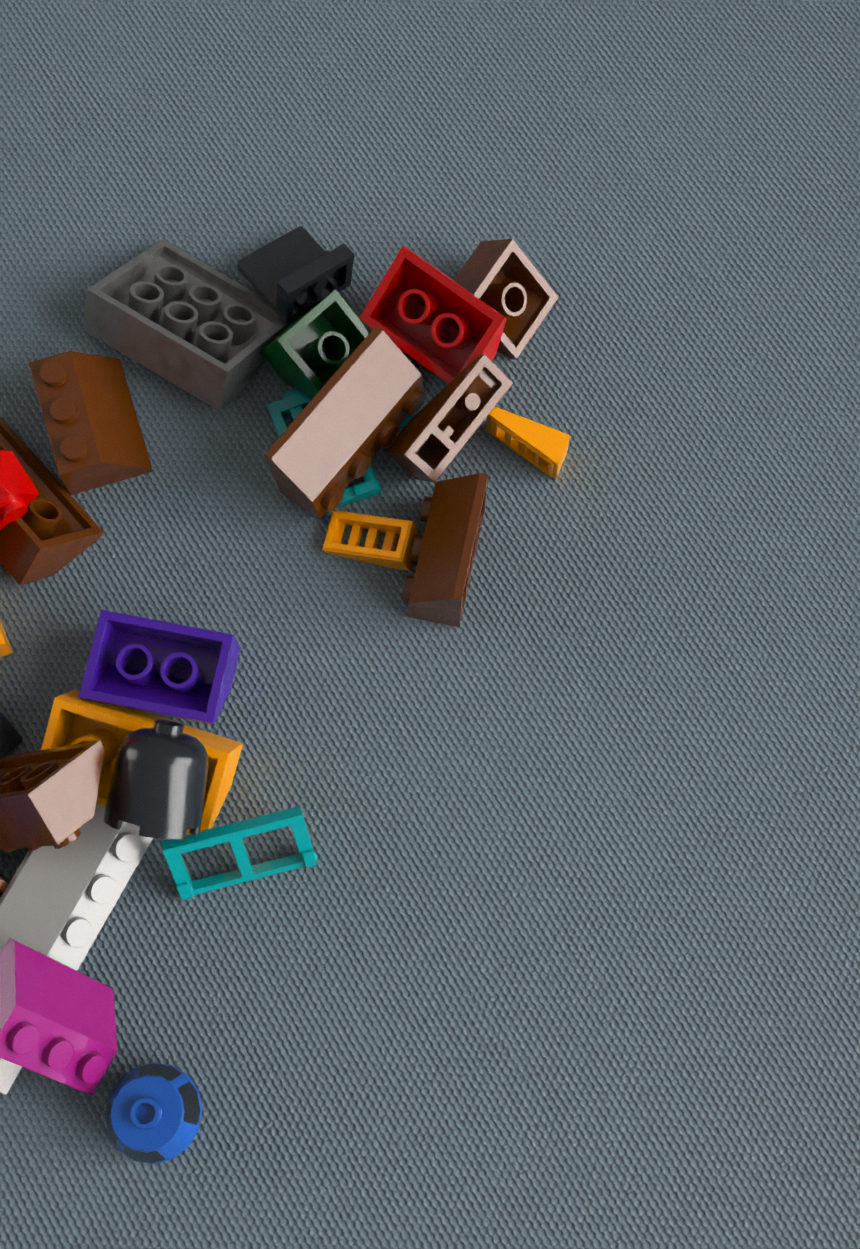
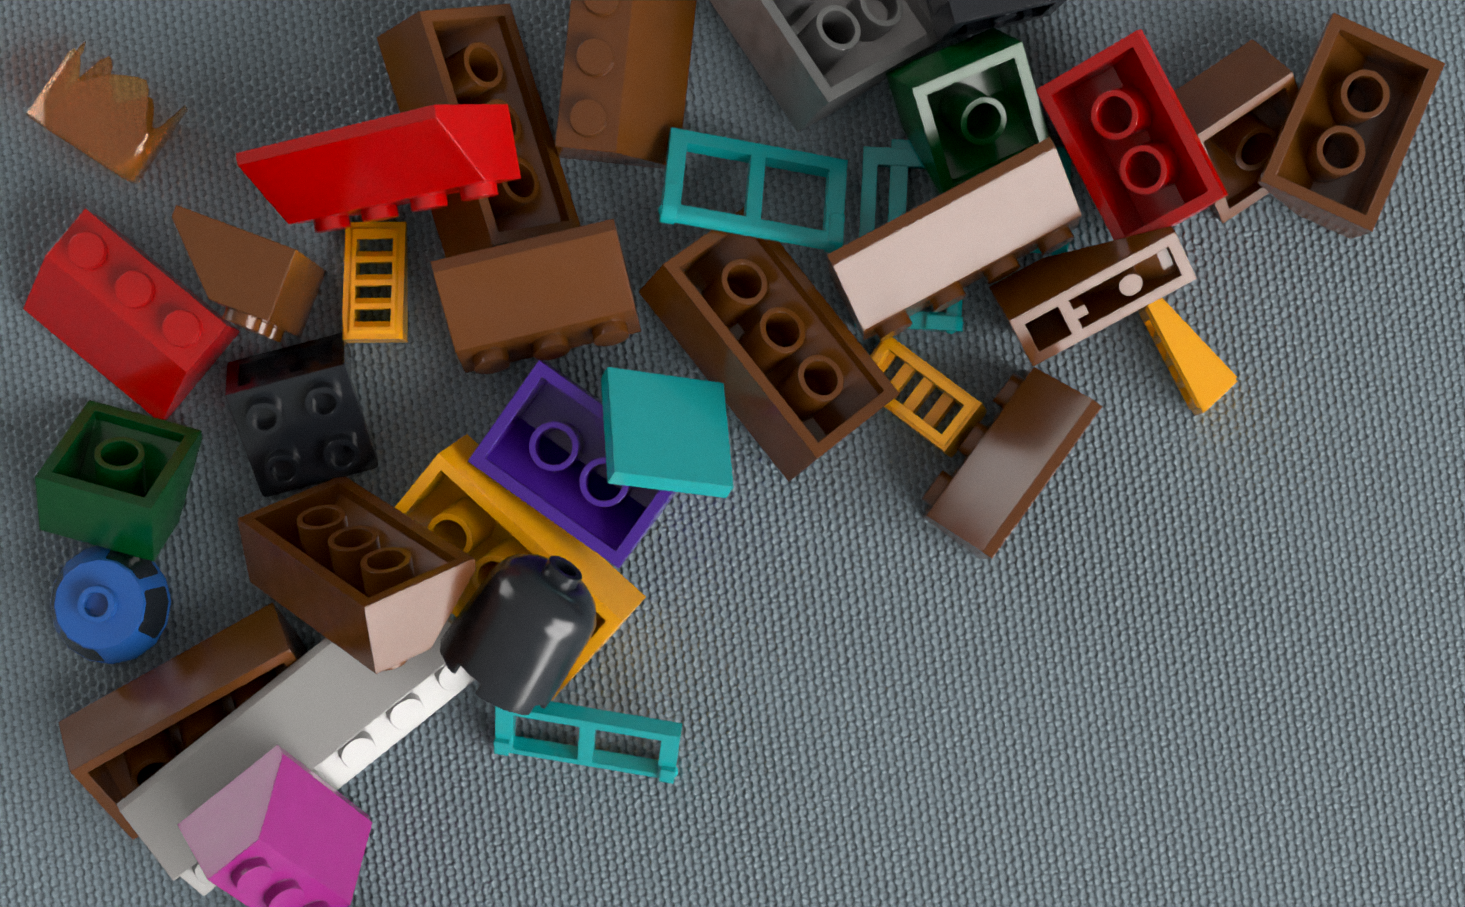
camera: 25 degrees right, 15 degrees up
none -> reddish brown slope [431,219,642,374]
none -> teal tile [601,367,734,498]
none -> reddish brown slope [639,207,900,482]
none -> teal window [658,127,848,253]
none -> reddish brown slope [1258,13,1445,239]

